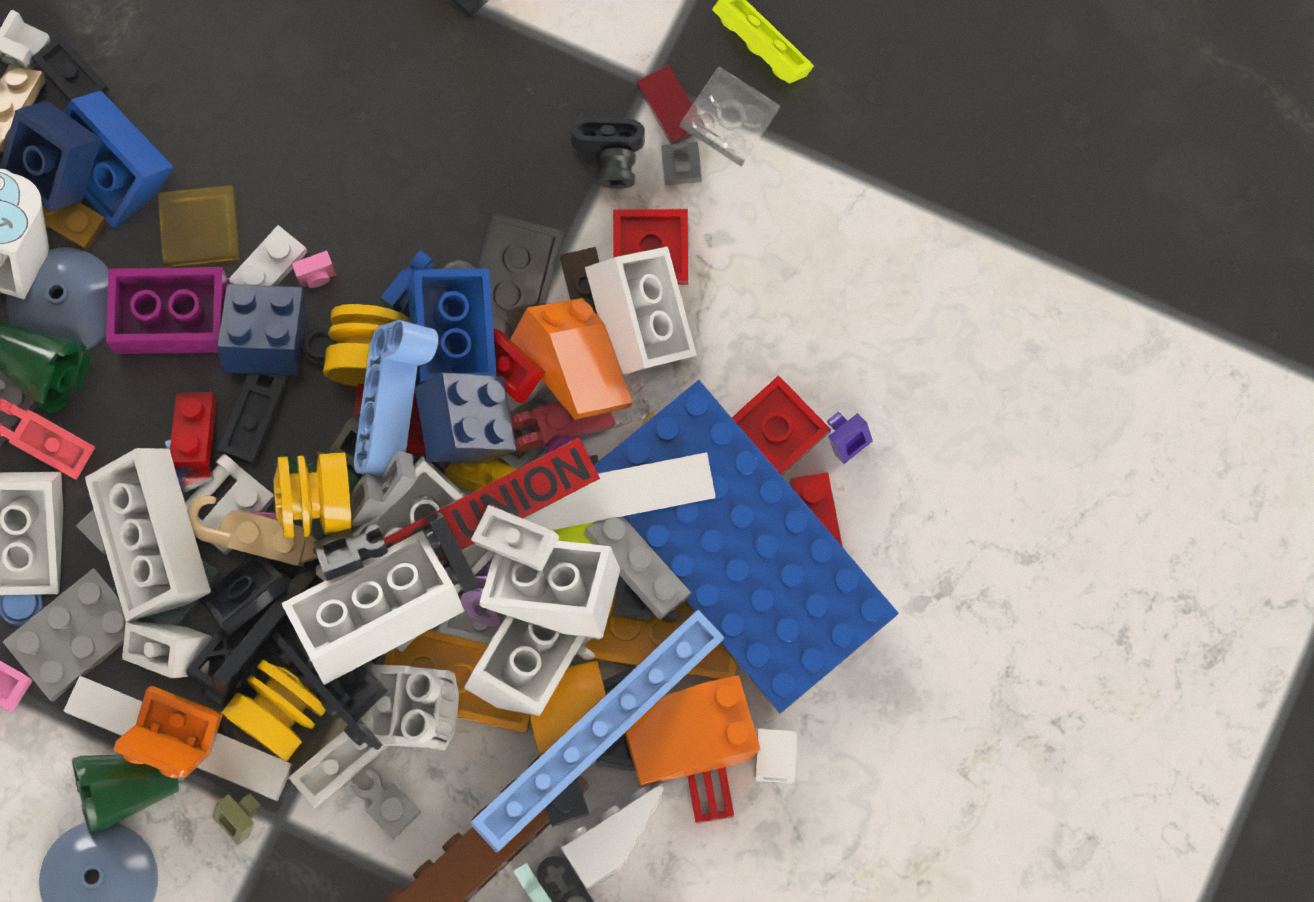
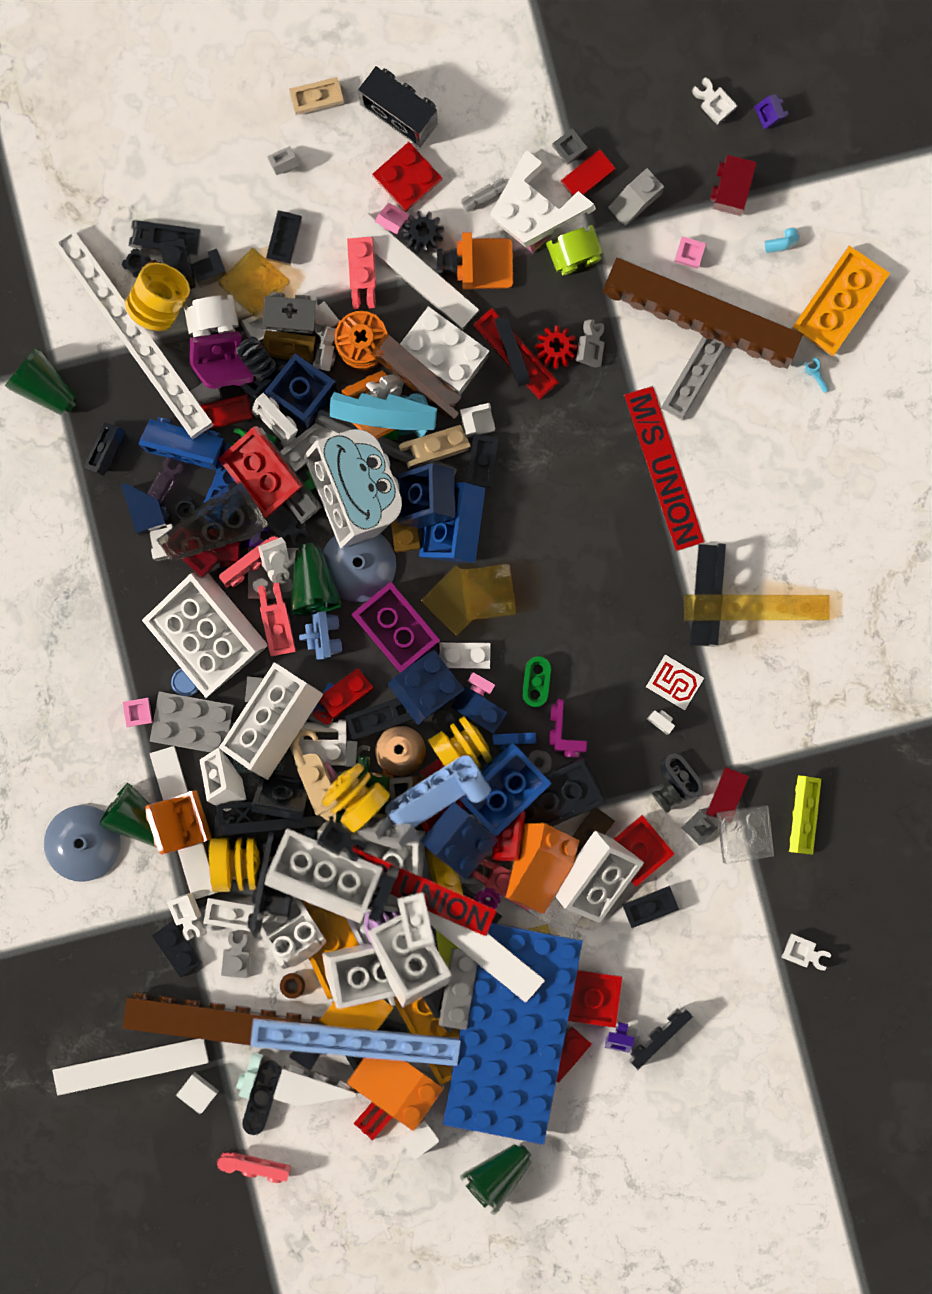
camera: 50 degrees right, 10 degrees up
olive tile [212,794,260,845] -> none
none -> black plate [152,921,202,978]
none -> white plate [167,892,205,940]
none -> reddish brown plate [280,973,305,999]
none -> medium blue hips [299,611,342,660]
none -> dark grey tile [345,741,370,767]
none -> light nougat cone [375,726,426,776]
none -> dark blue slope [451,686,507,735]
none -> clear yellow slope [459,564,516,621]
none -> dark green cone [460,1144,532,1216]
none -> green plate [522,656,551,707]
none -> magenta bracket [549,699,587,758]
none -> black plate [622,886,679,928]
none -> black plate [629,1007,693,1070]
none -> white sticker [646,655,704,710]
none -> white plate [647,710,675,735]
none -> white plate [782,934,831,970]

